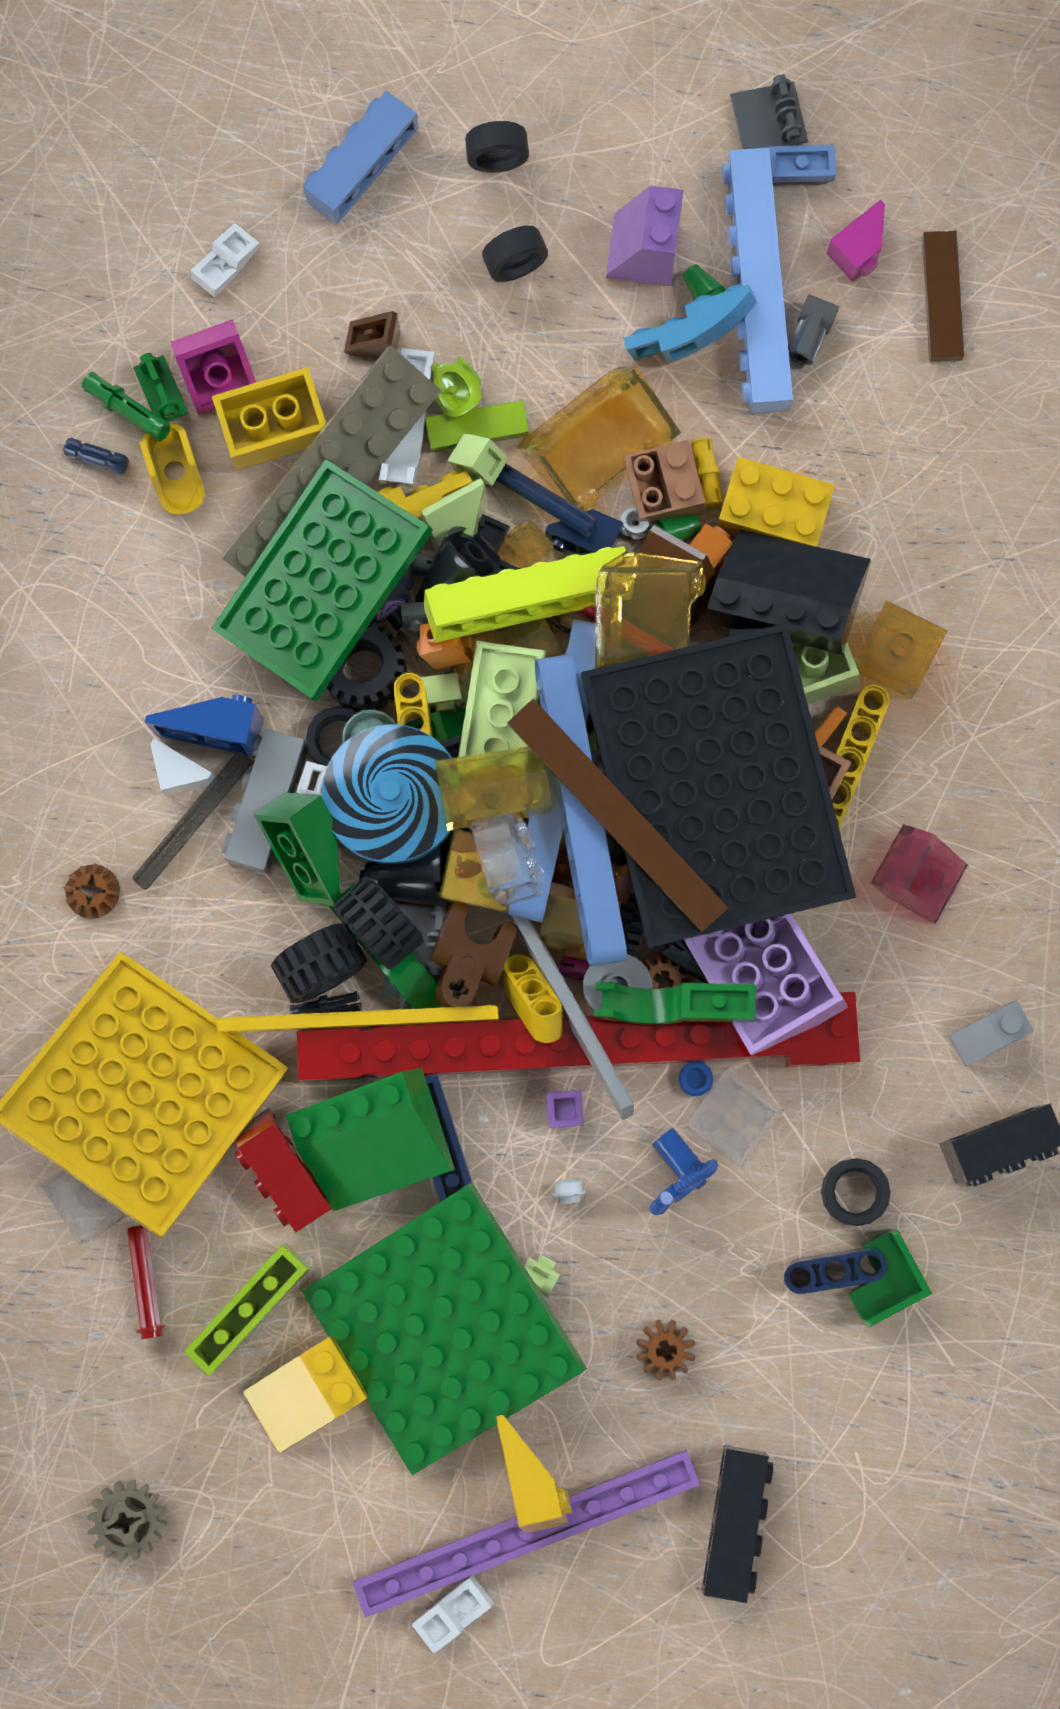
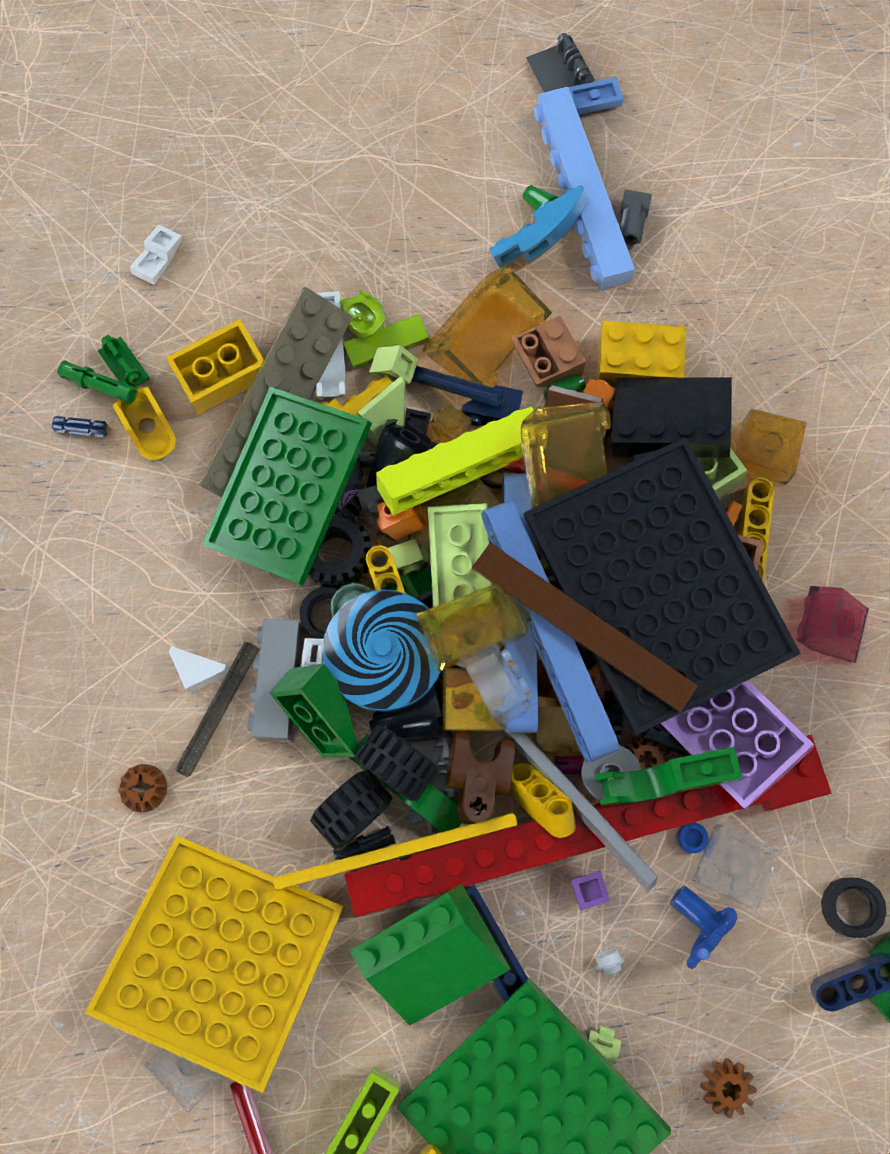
camera: 15 degrees left, 5 degrees down
blue slope [145,694,264,757] -> none
dark pink slope [170,319,256,415] -> none
red wedge [235,1108,331,1233] -> none
medium blue brick [303,90,419,224] -> none
reddish brown slope [344,311,401,359] -> none
black tyre [465,121,529,173] -> none
black tyre [482,225,548,282] -> none
medium lavender slope [606,186,684,286] -> none
white plate [620,507,653,540] -> none
yellow pin [691,437,724,508] -> none
dark pink slope [827,200,885,281] -> none
reddish brown tile [922,231,964,362] -> none

